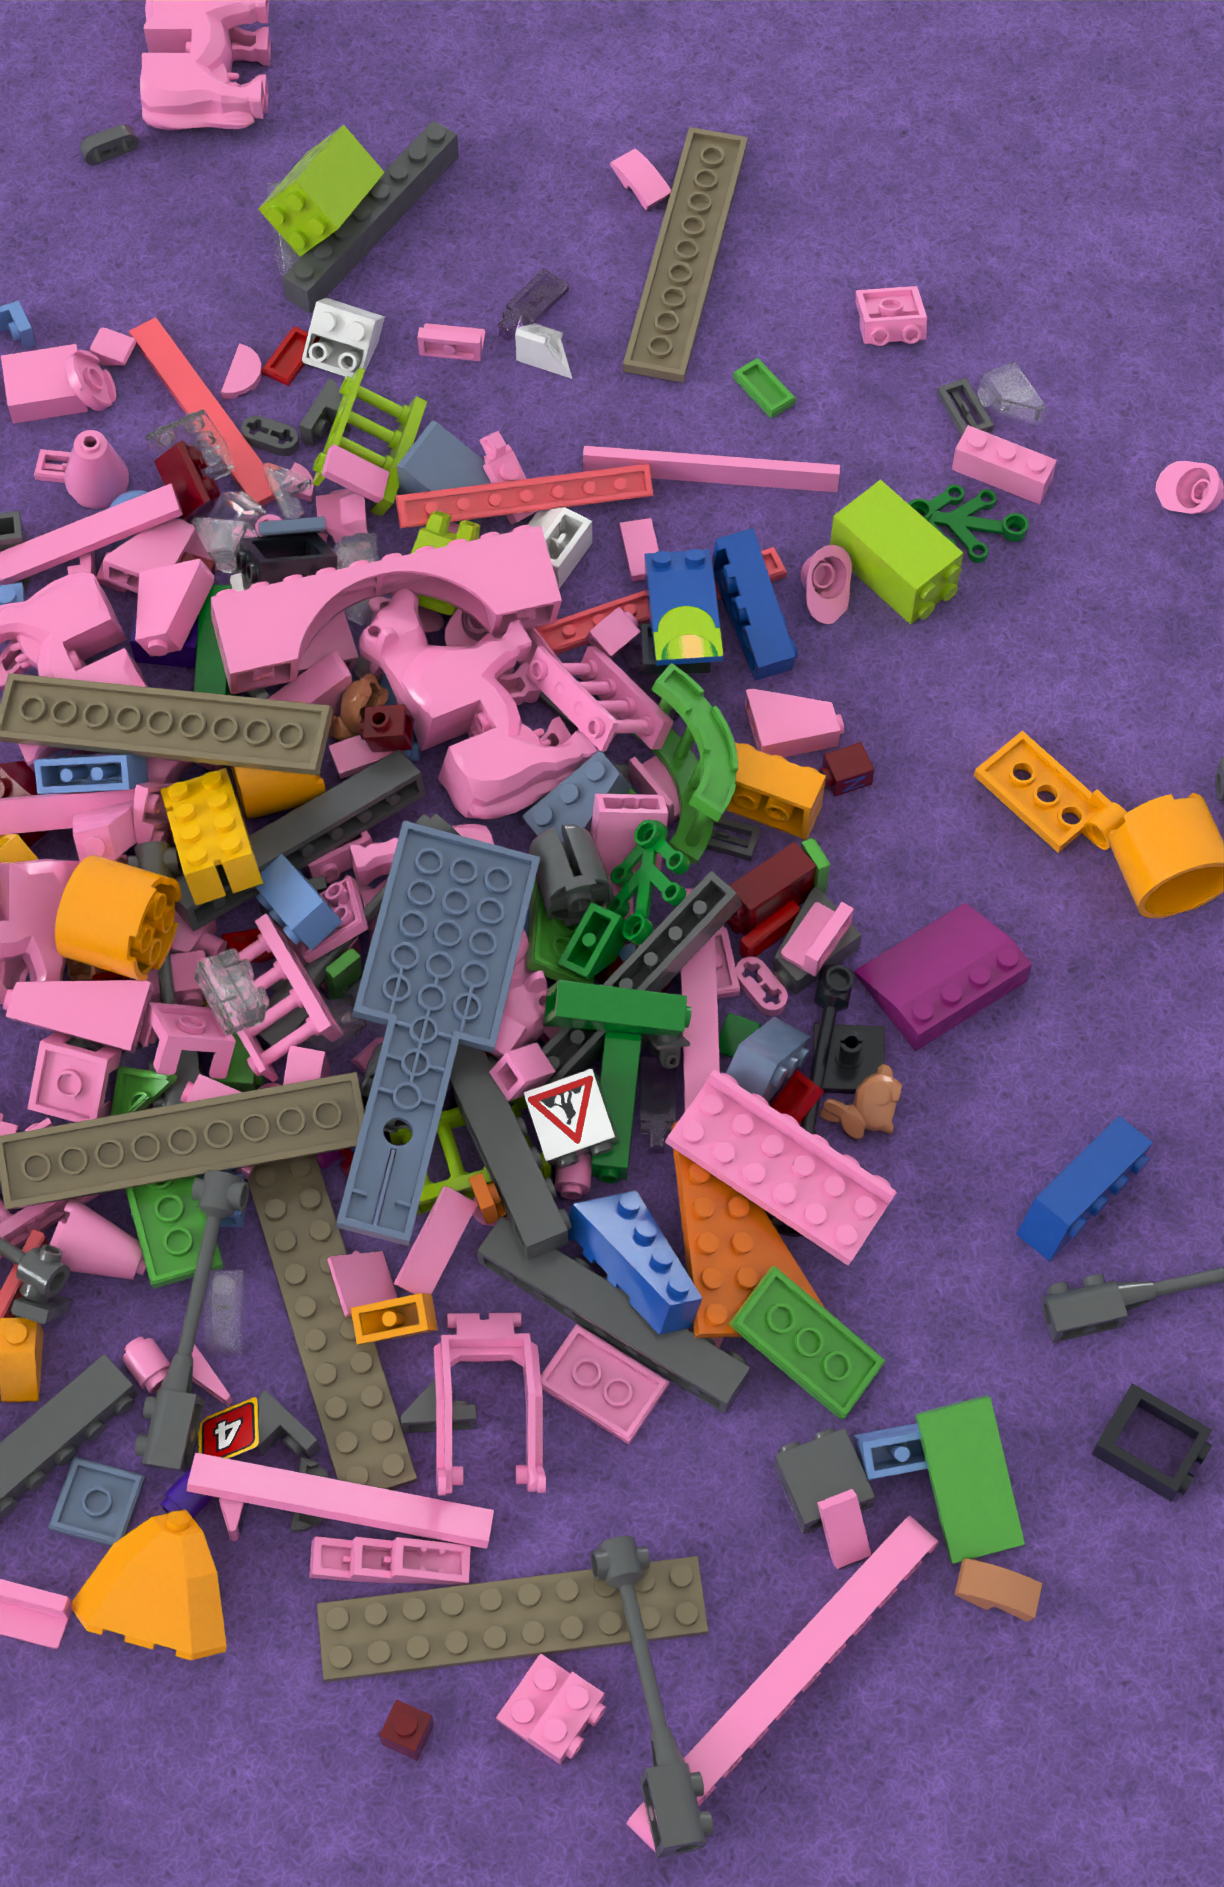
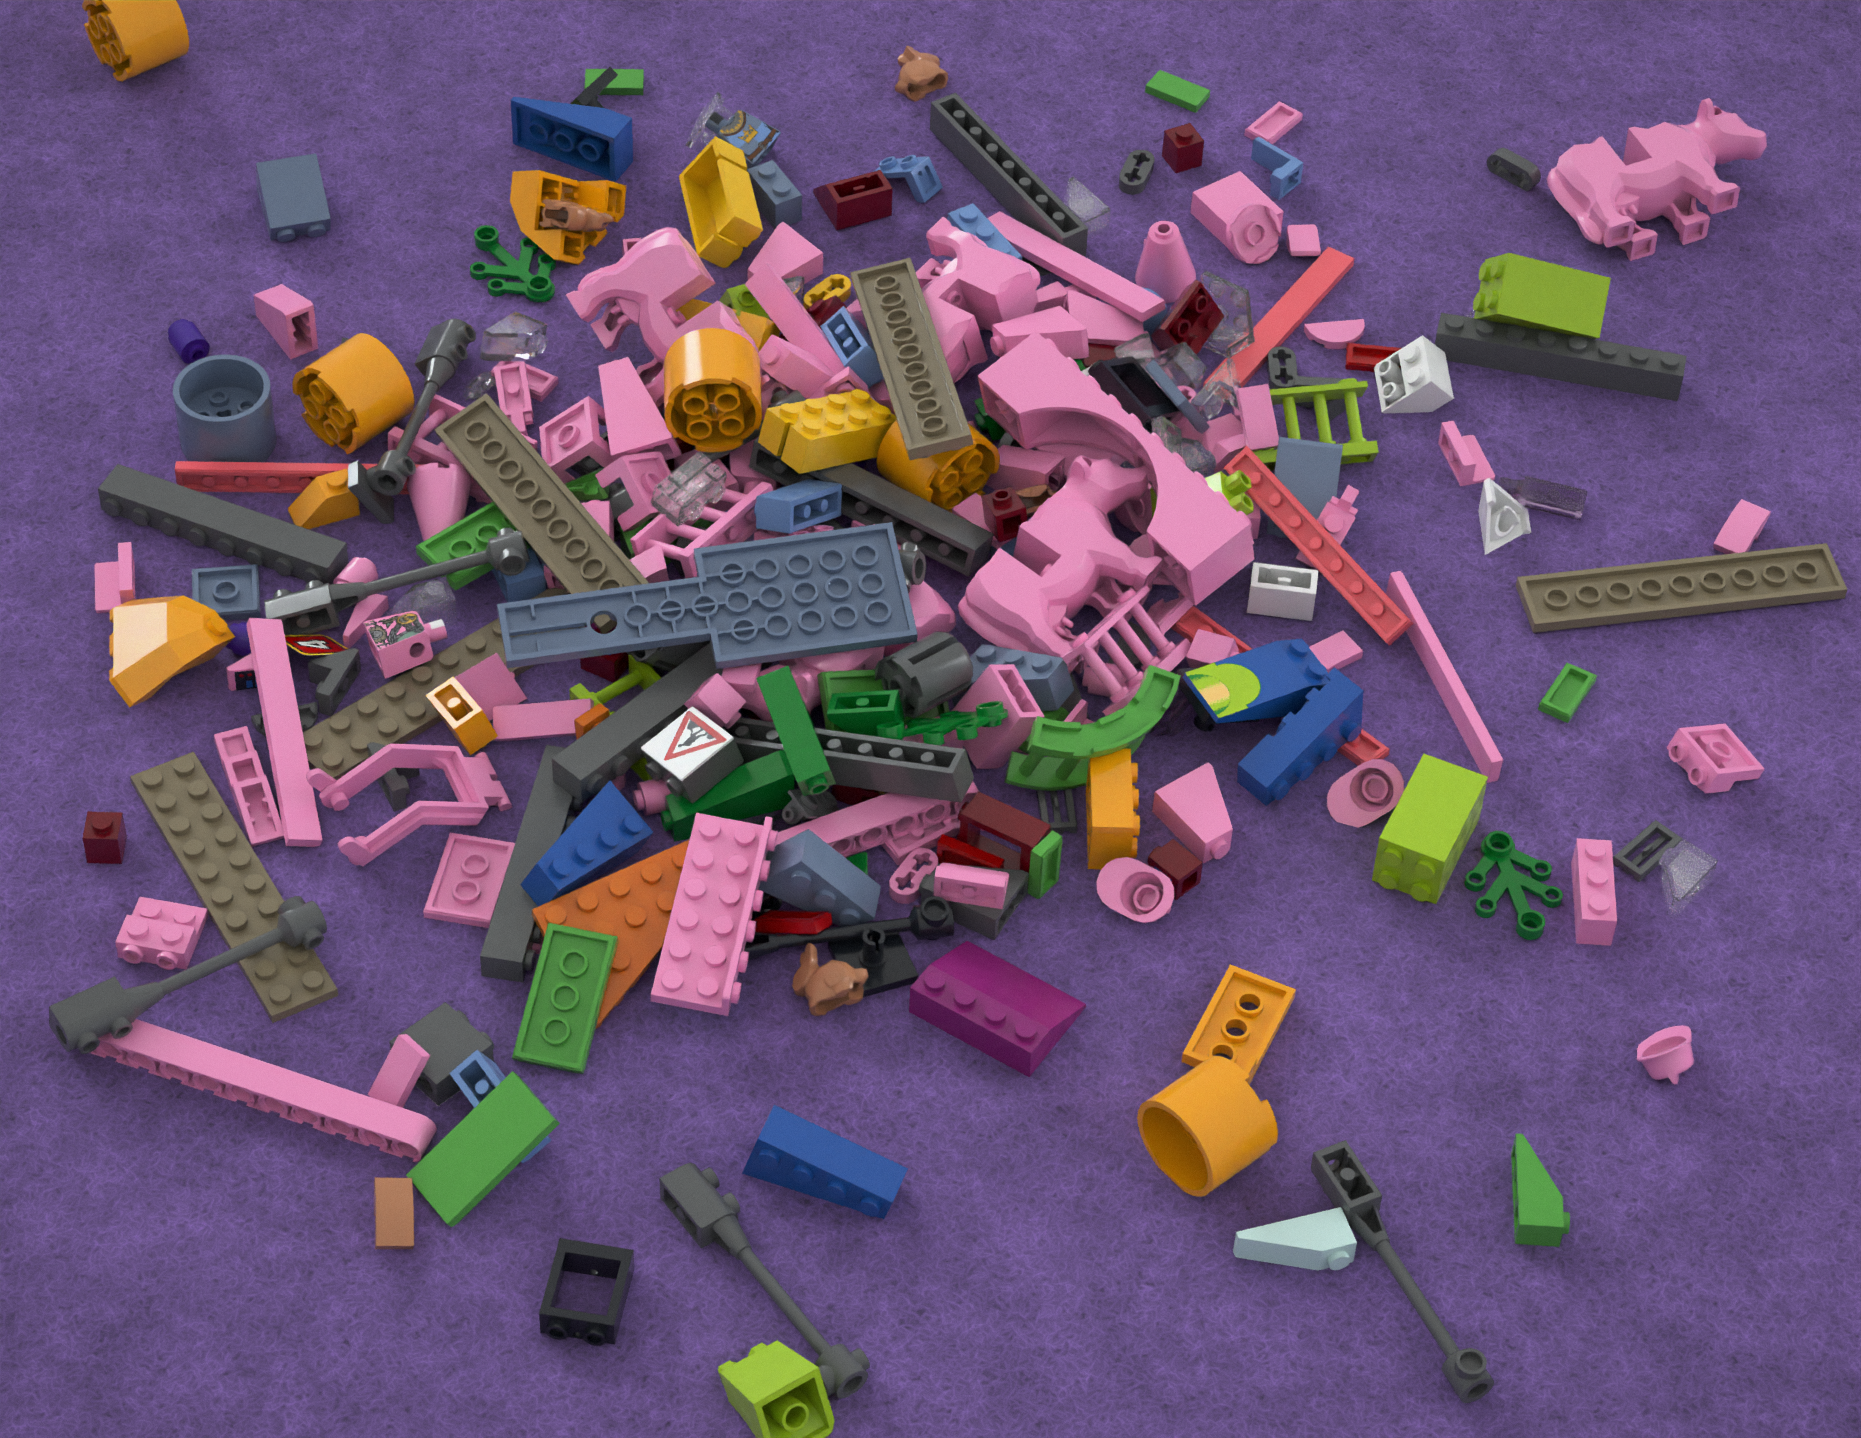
camera: 65 degrees right, 15 degrees down
none -> bright pink torso [363,611,448,679]
none -> bright pink piece [1096,857,1174,923]

